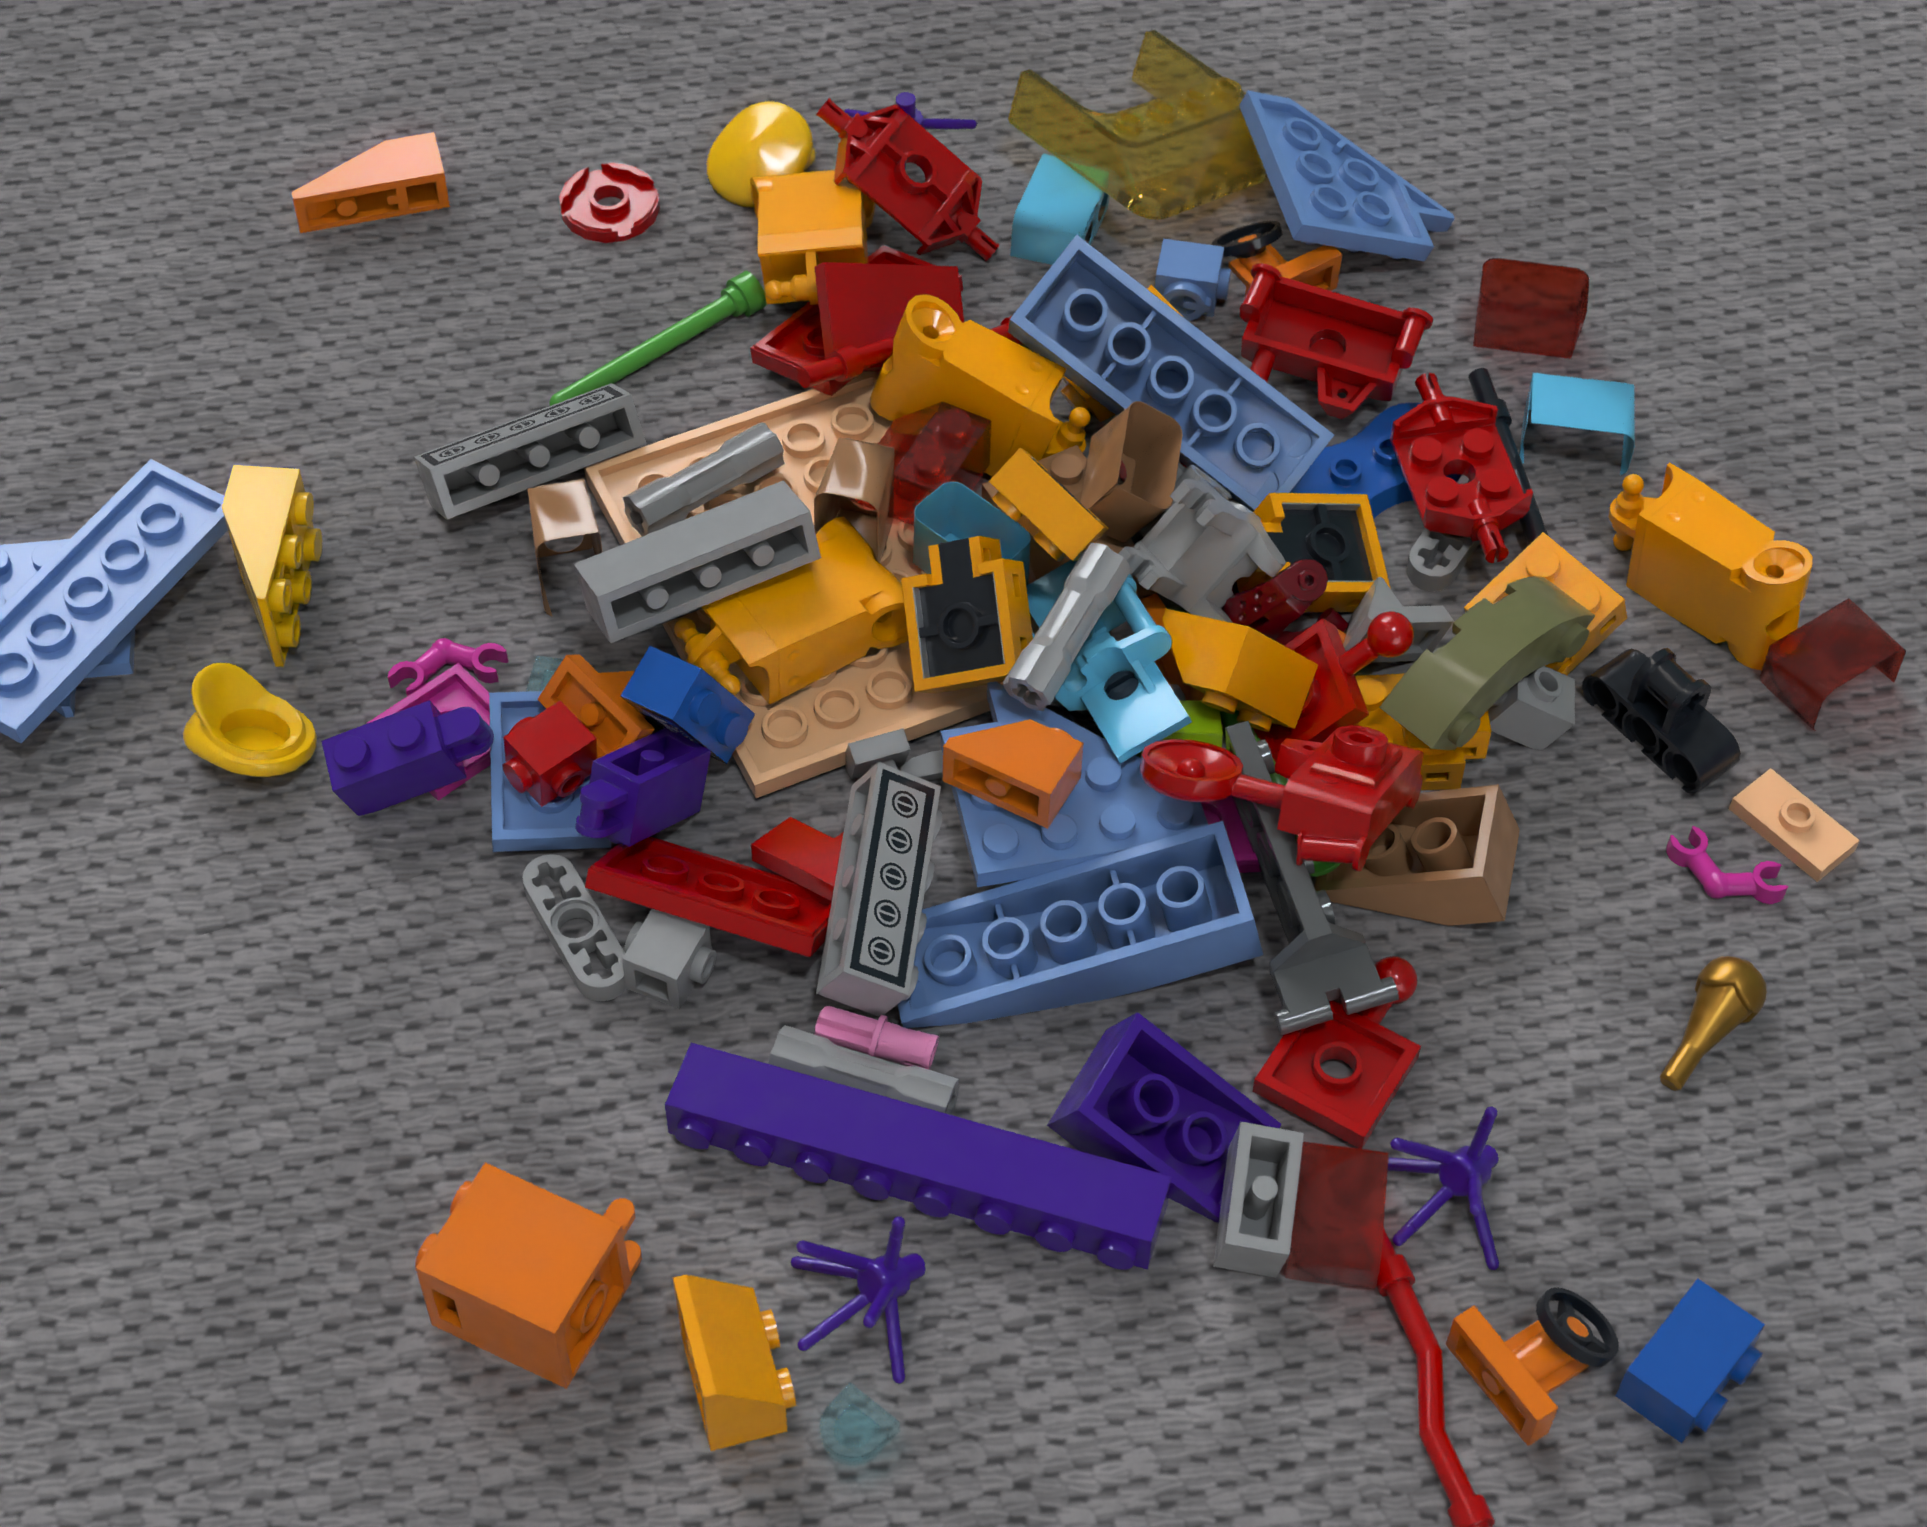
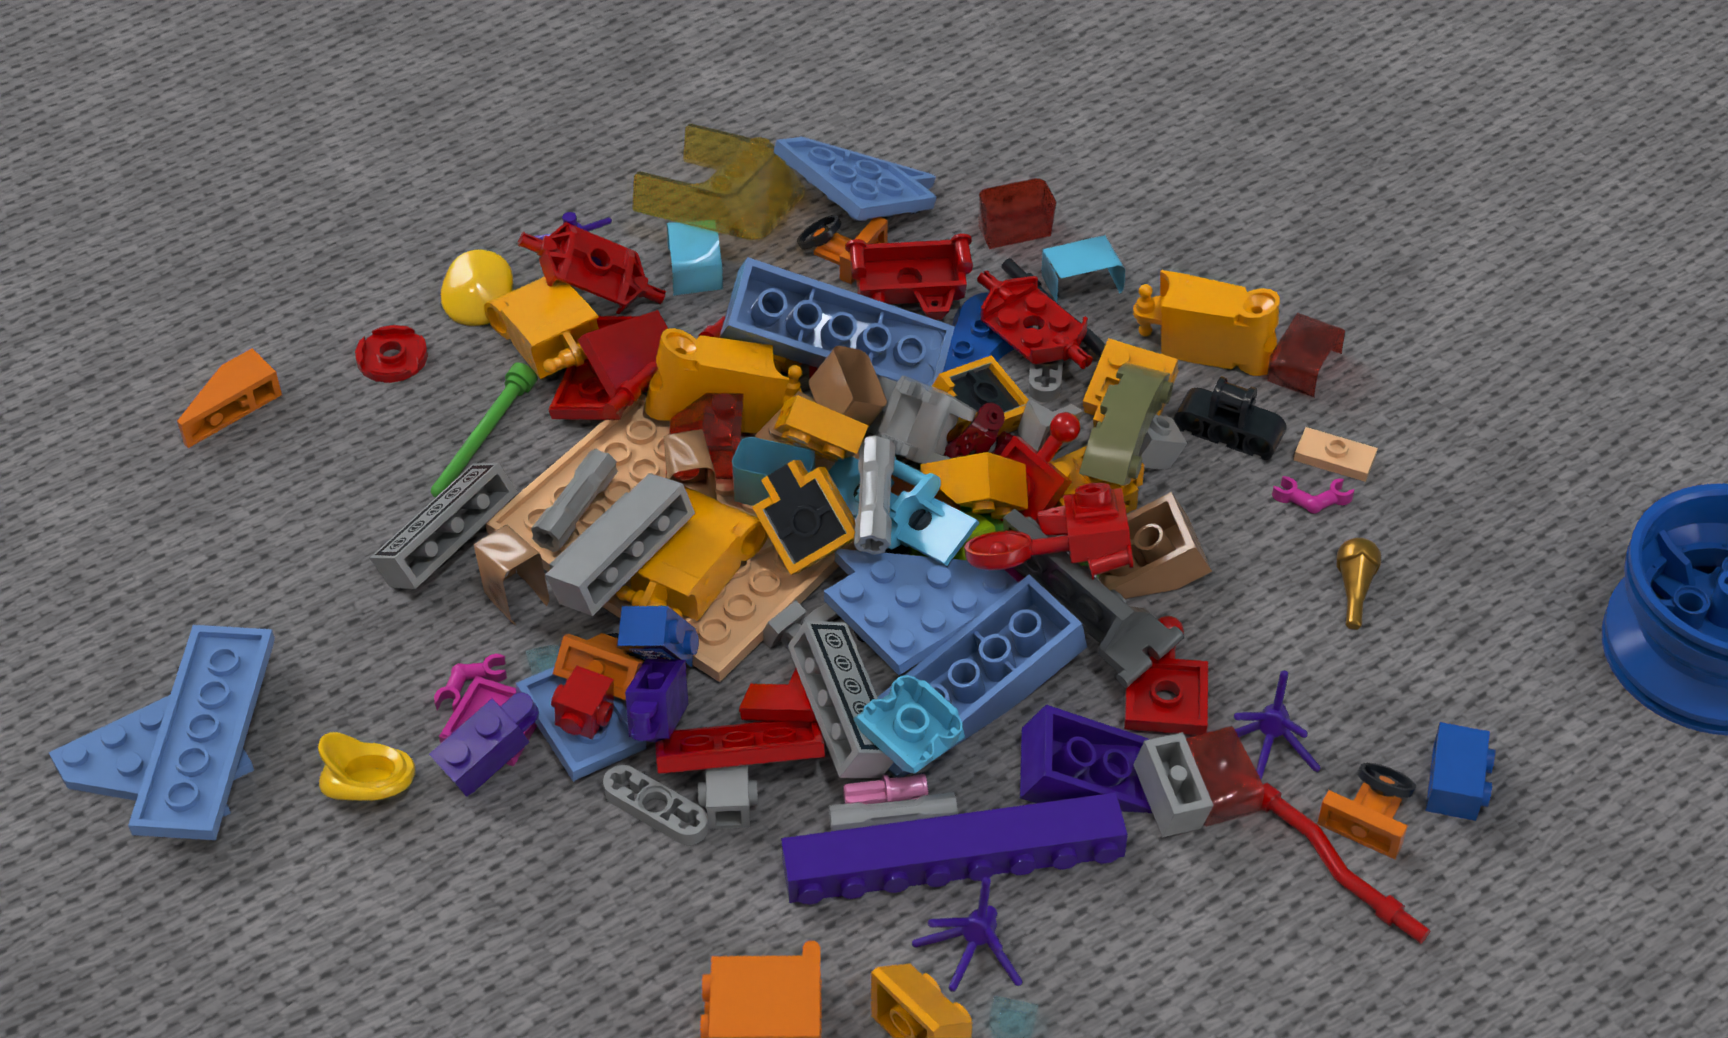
camera: 25 degrees left, 5 degrees down
yellow slope [222,465,322,667] -> none
orange slope [942,719,1084,829] -> none
medium blue brick [1155,238,1231,321] -> none
none -> medium azure slope [853,675,965,774]

